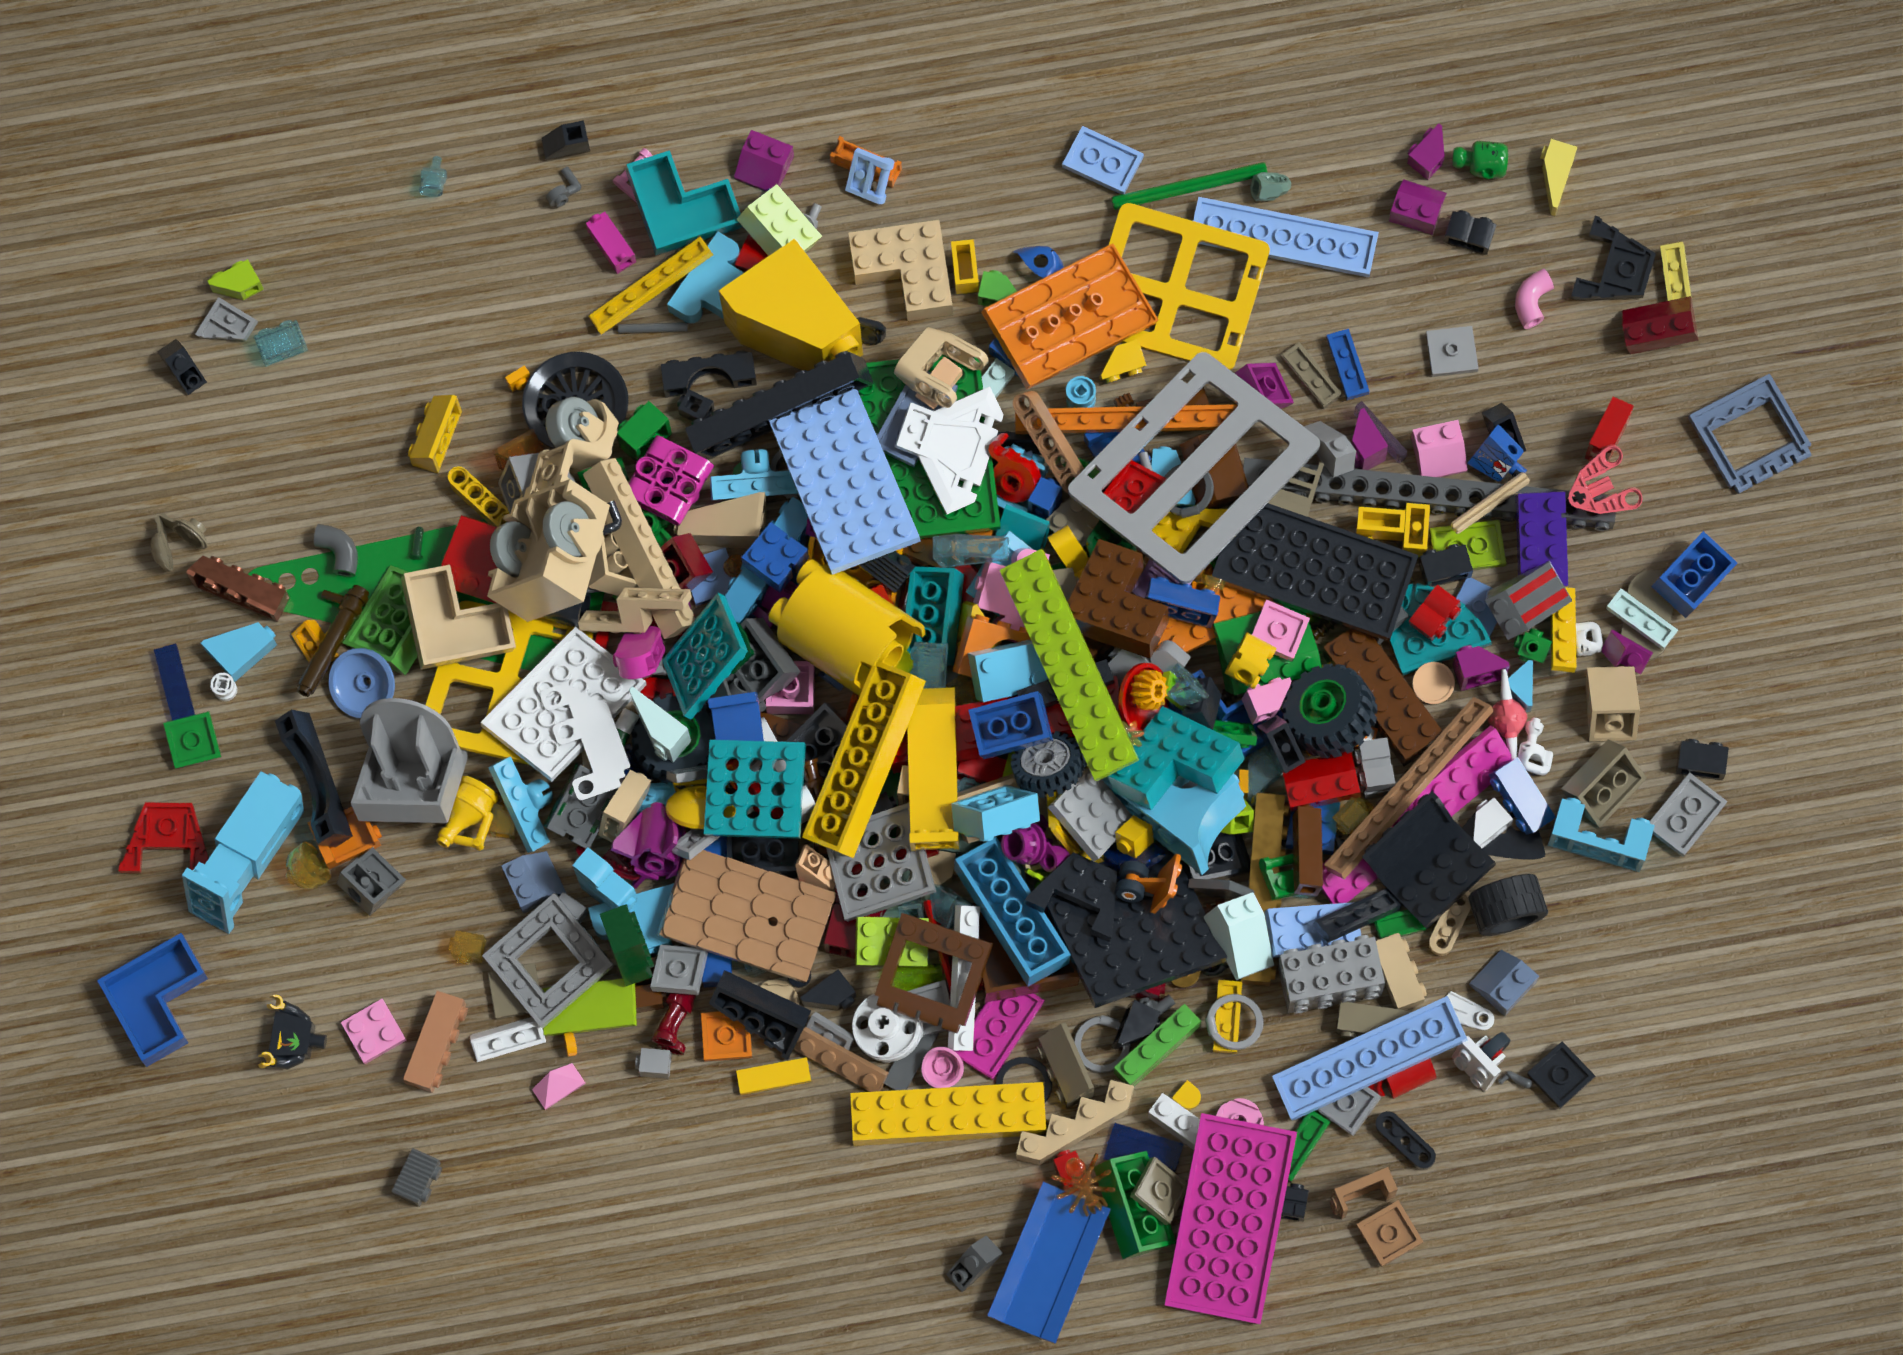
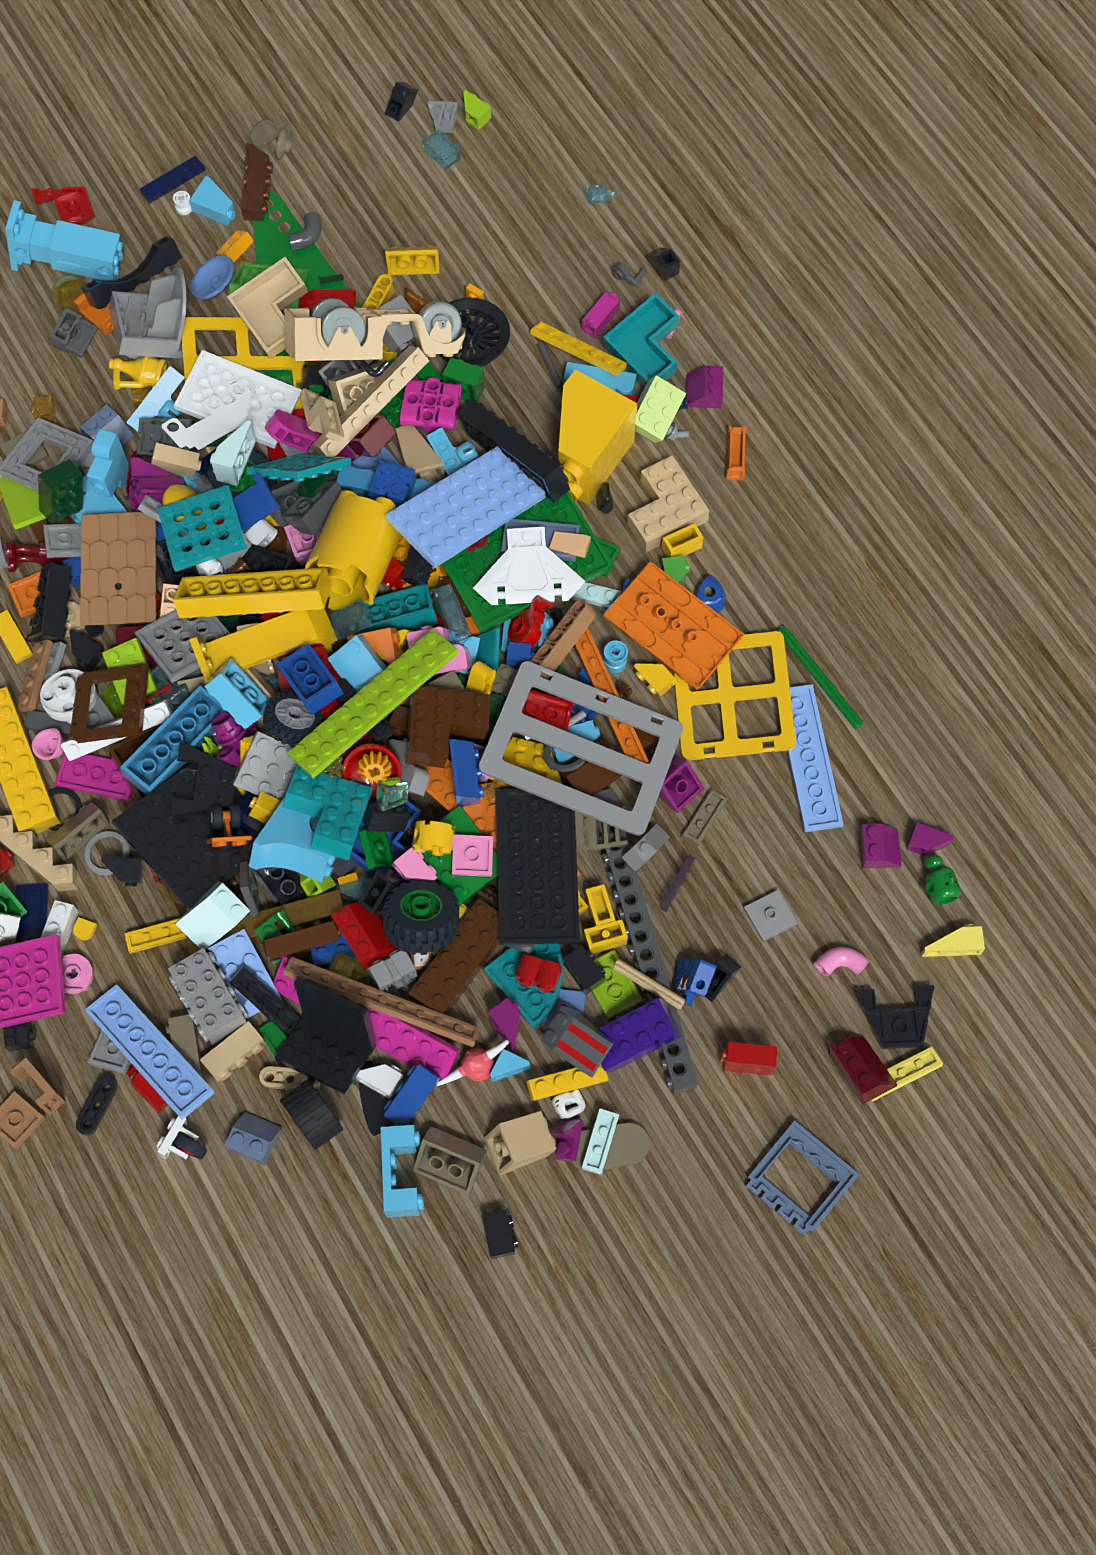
camera: 65 degrees right, 5 degrees down
green plate [163,711,221,769] -> none
dark brown cylinder [297,585,369,697] -> none
black arch [661,350,757,398] -> none
black brick [677,389,715,421] -> none
light blue plate [845,148,895,204] -> none
tan connector [894,327,988,408] -> none
light blue plate [1062,126,1144,194] -> none
bright green brick [1114,1004,1201,1086] -> none
dark grey arm [1139,994,1176,1016] -> none
light grey piece [1205,994,1263,1050] -> none
sand green rock [1250,172,1291,201] -> none
green tile [1288,1111,1330,1183] -> none
blue plate [1326,329,1370,400] -> none
magenta slope [1351,408,1388,470] -> none
bright pink slope [1411,420,1468,478] -> none
light nougat piece [1413,662,1455,704] -> none
black brick [1443,210,1496,255] -> none
white piece [1447,991,1494,1030] -> none
dark grey piece [1498,1071,1532,1089] -> none
green brick [1513,628,1552,663] -> none
white piece [1517,718,1553,775] -> none
black plate [1526,1041,1595,1109] -> none
coral connector [1568,444,1643,514] -> none
light grey plate [1650,772,1727,857] -> none
blue brick [1651,531,1738,618] -> none

